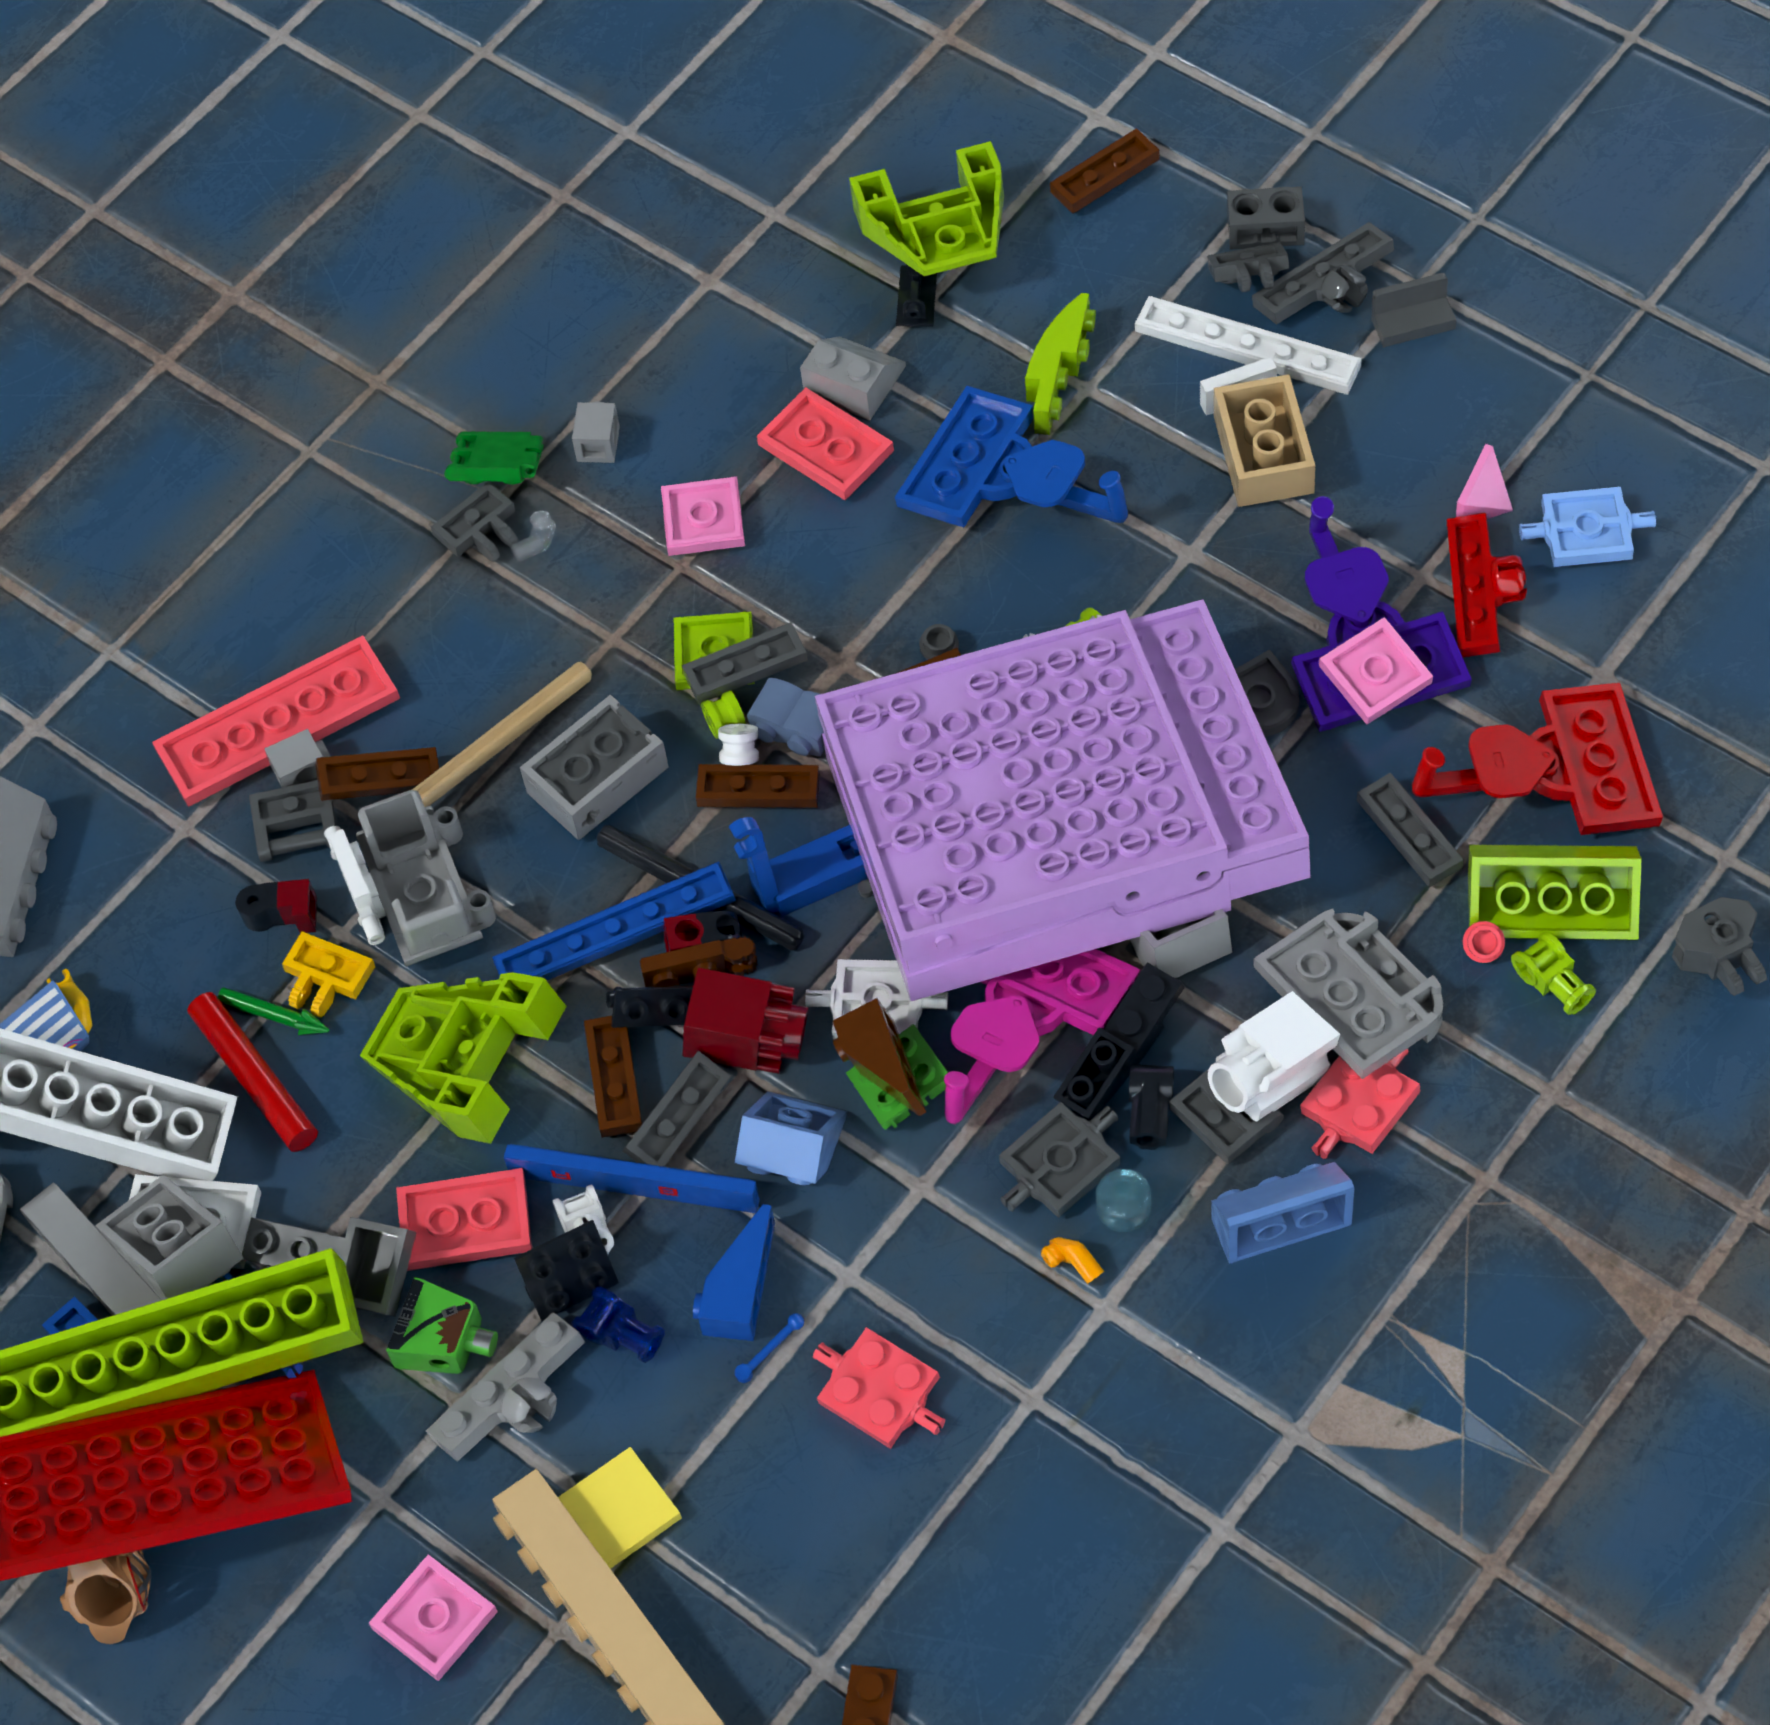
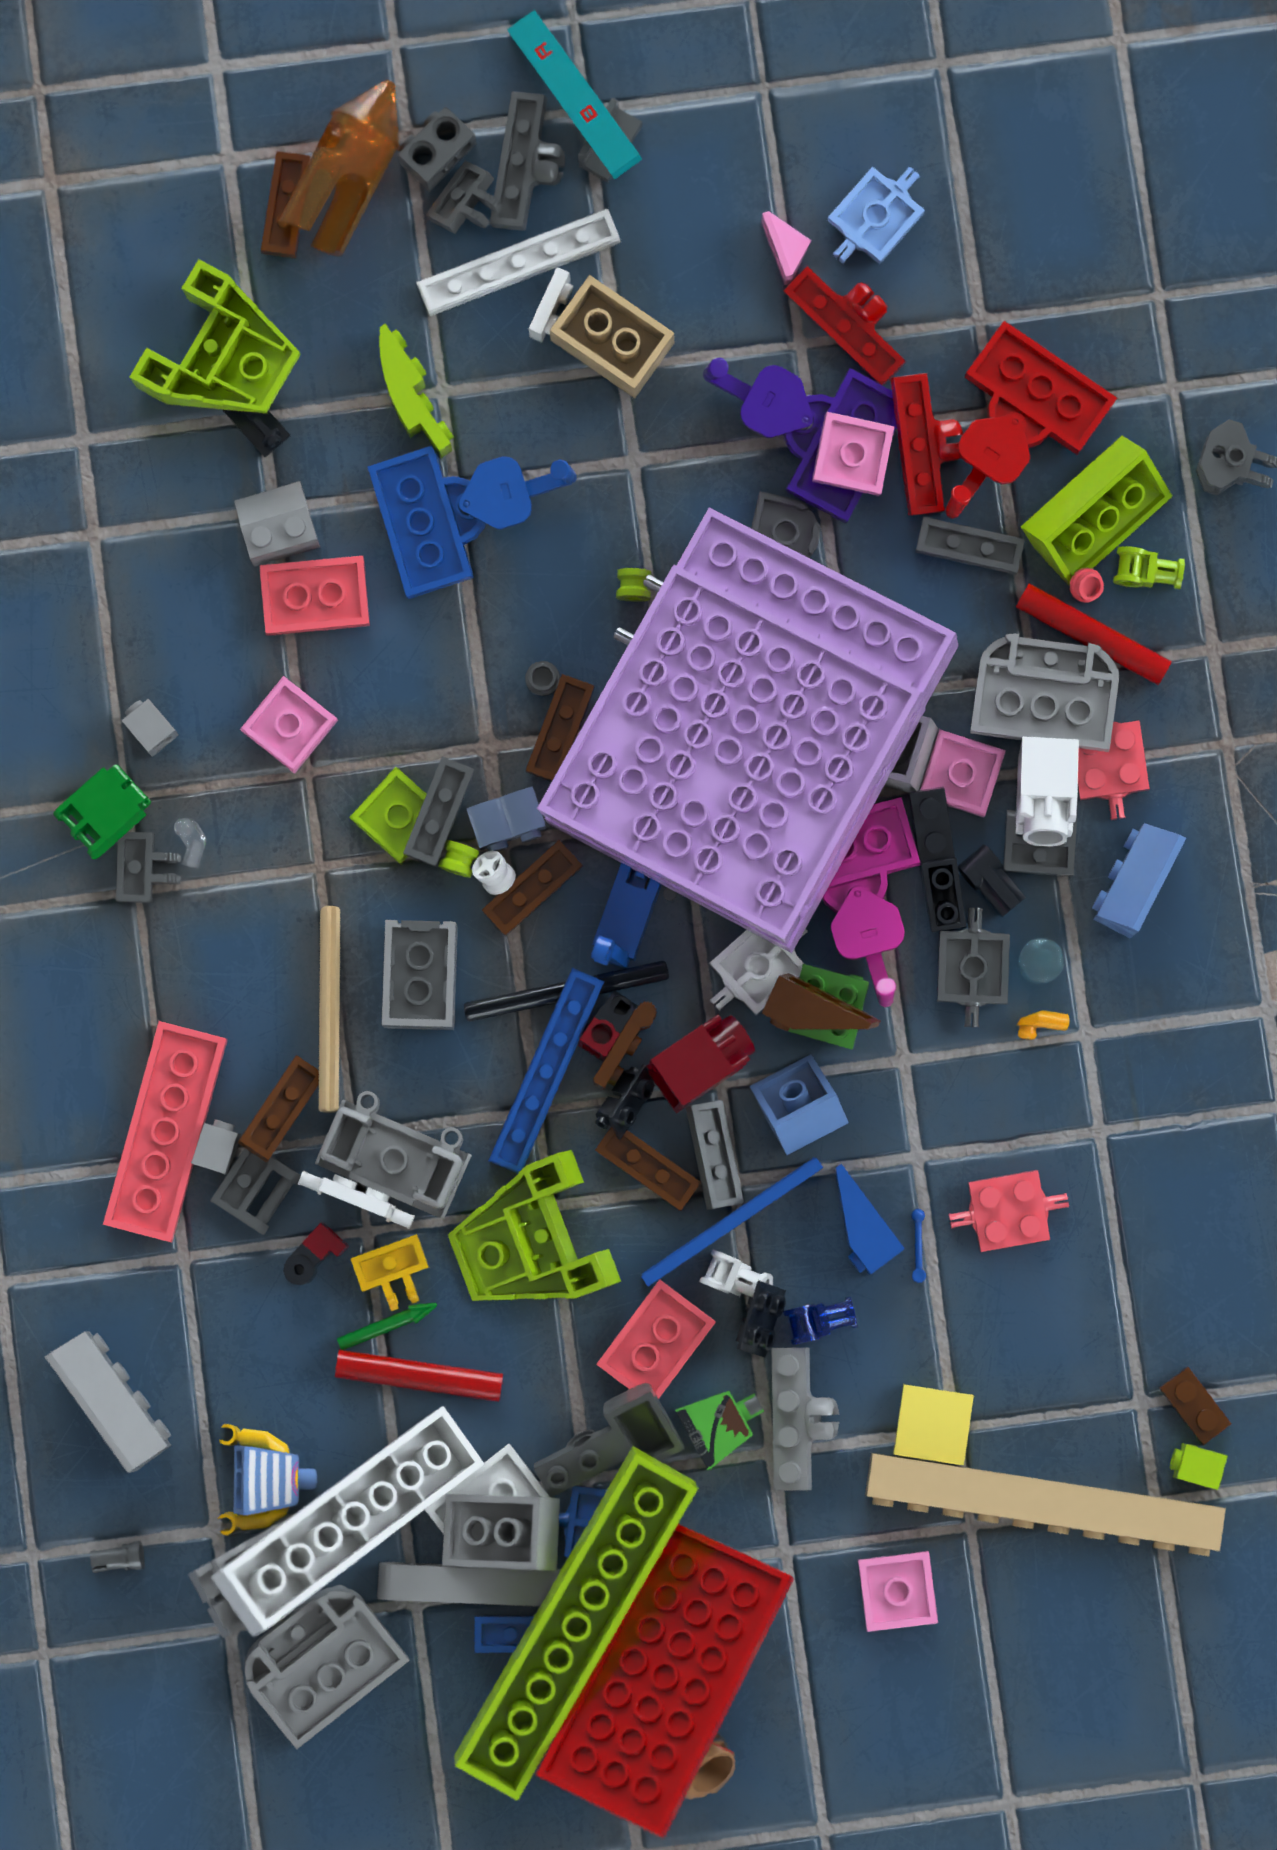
camera: 50 degrees left, 25 degrees up
none -> clear orange piece [278,80,400,257]
none -> teal tile [507,10,642,180]
none -> red plate [890,373,963,516]
none -> bright pink plate [920,729,1006,818]
none -> red piece [1016,583,1172,685]

